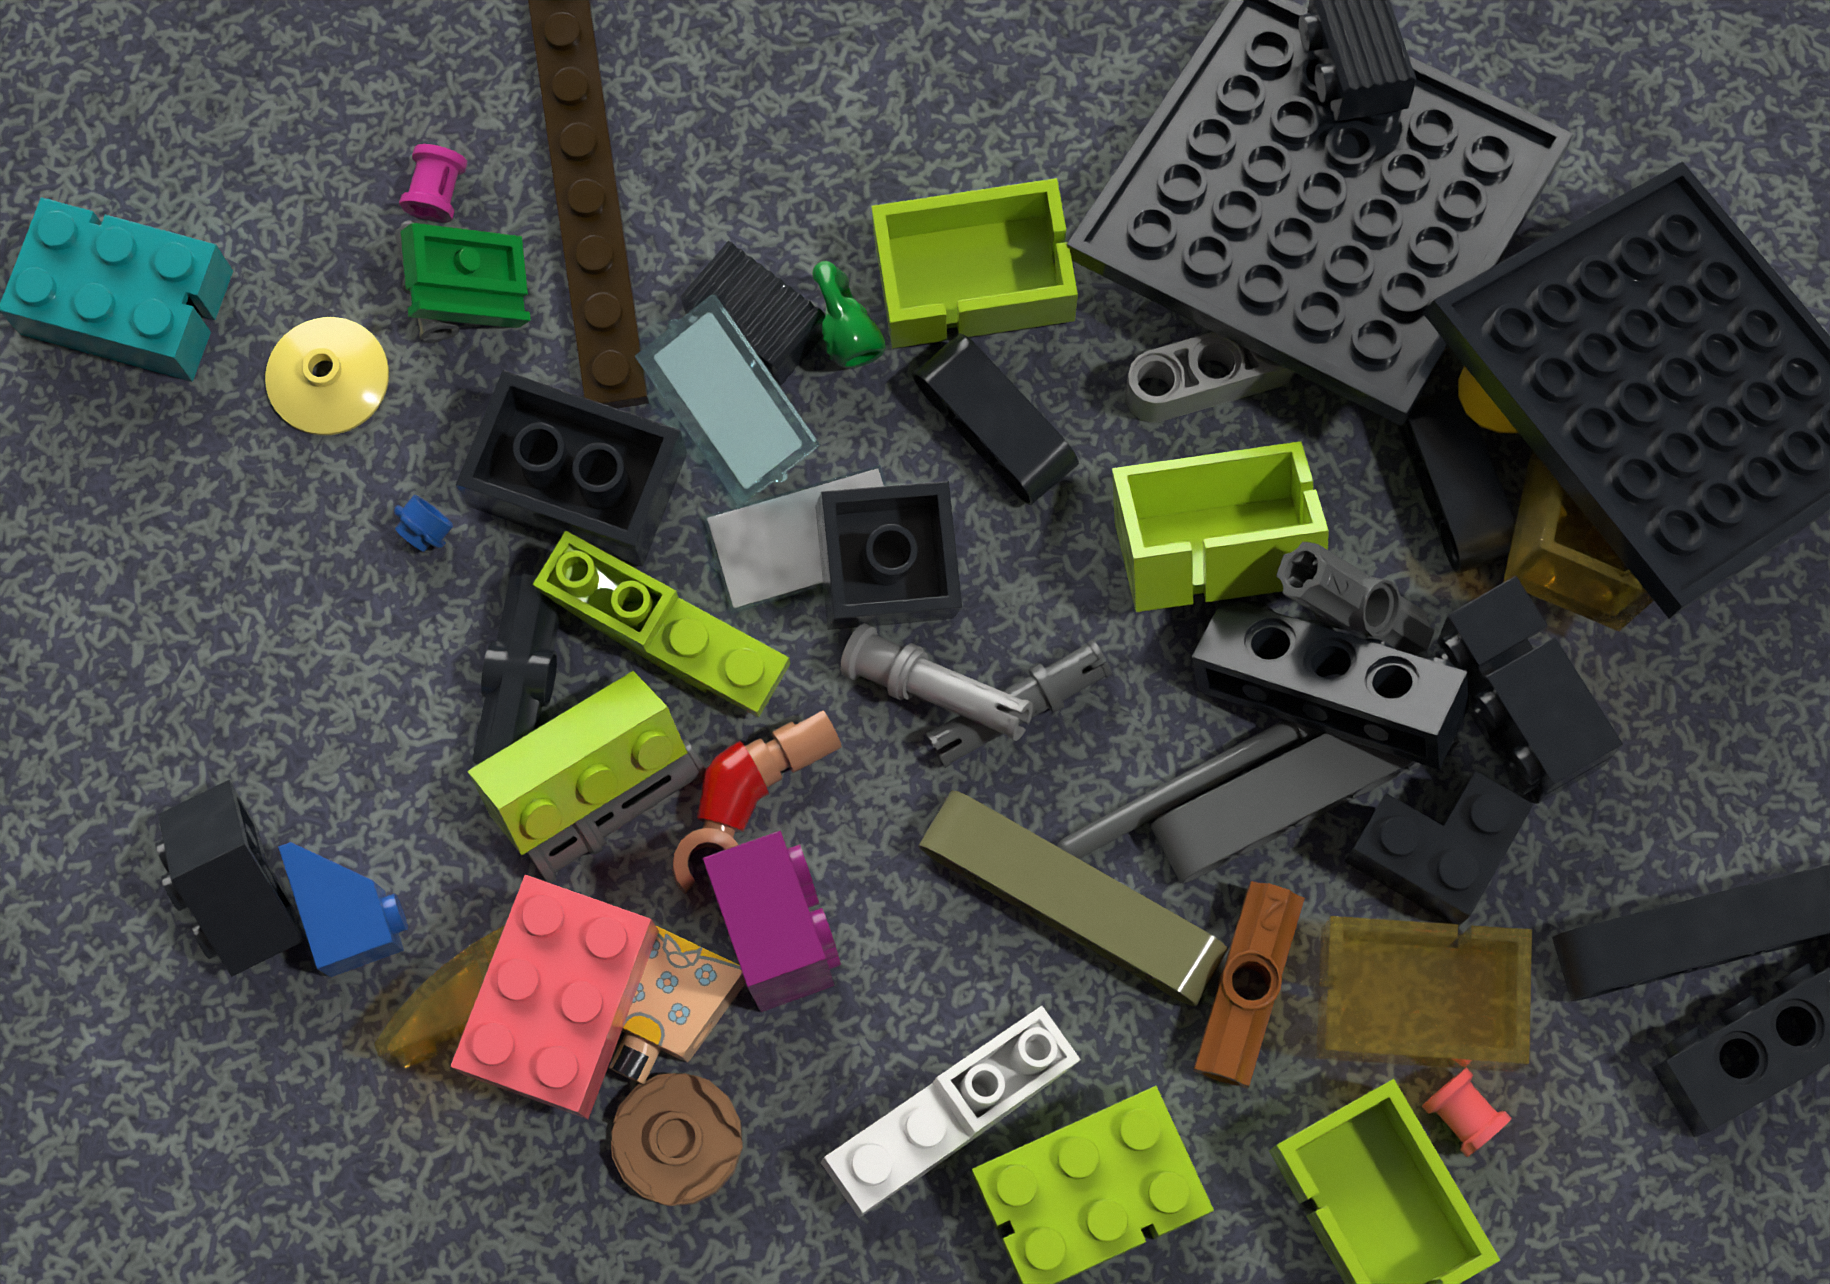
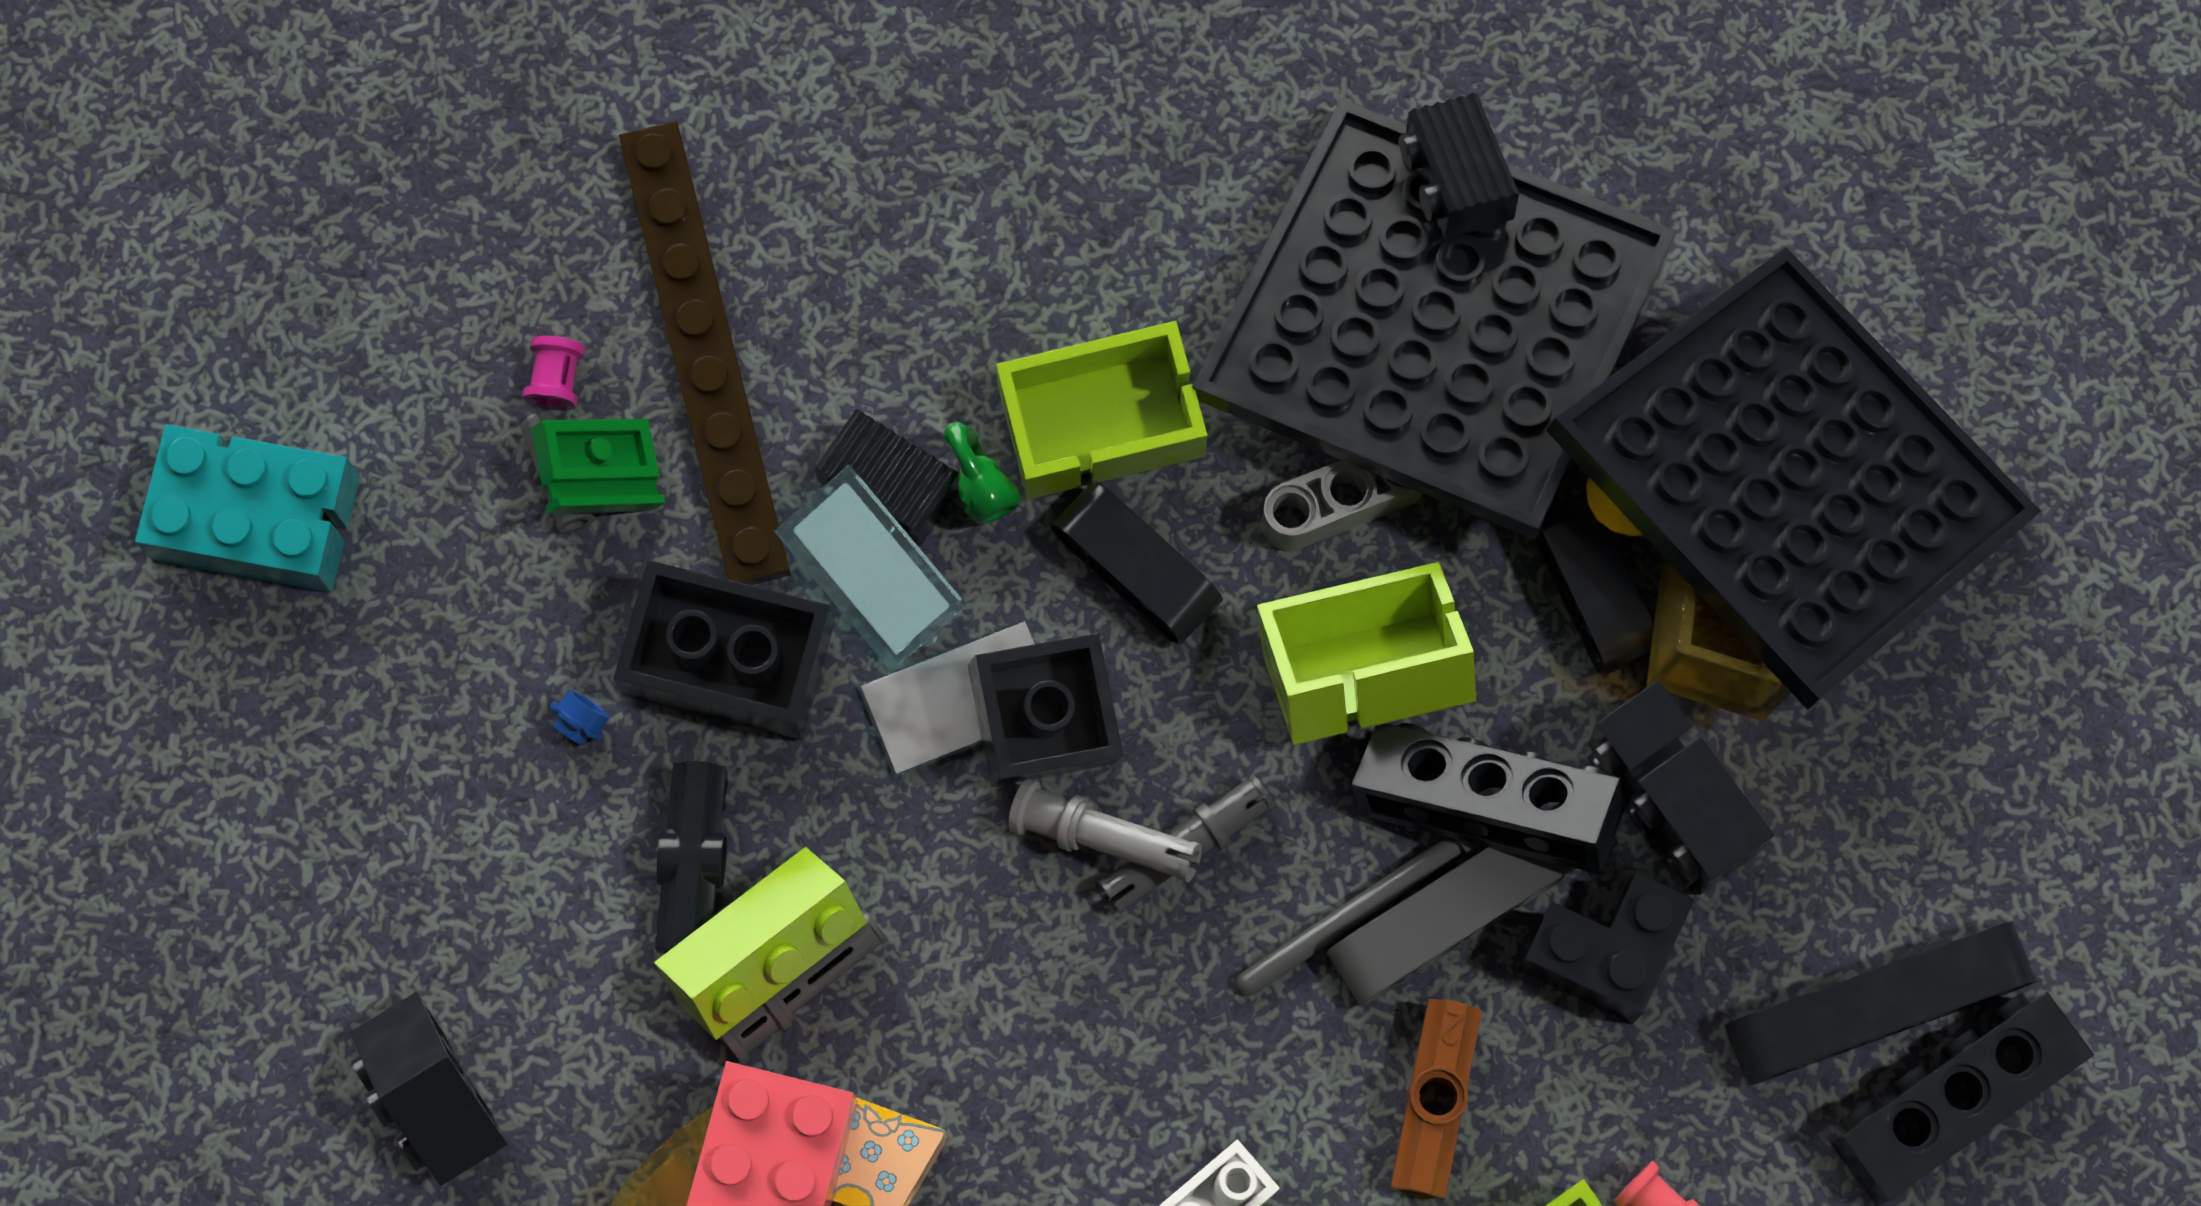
camera: 10 degrees left, 0 degrees up
light yellow dish [265,317,389,435] -> none
blue slope [278,842,408,977] -> none
lime slope [533,531,791,718] -> none
piece [672,710,842,894] -> none
magenta piece [703,830,841,1012] -> none
olive beam [918,790,1228,1007] -> none
dark grey piece [1276,542,1435,655] -> none
clear yellow piece [1316,916,1532,1072] -> none

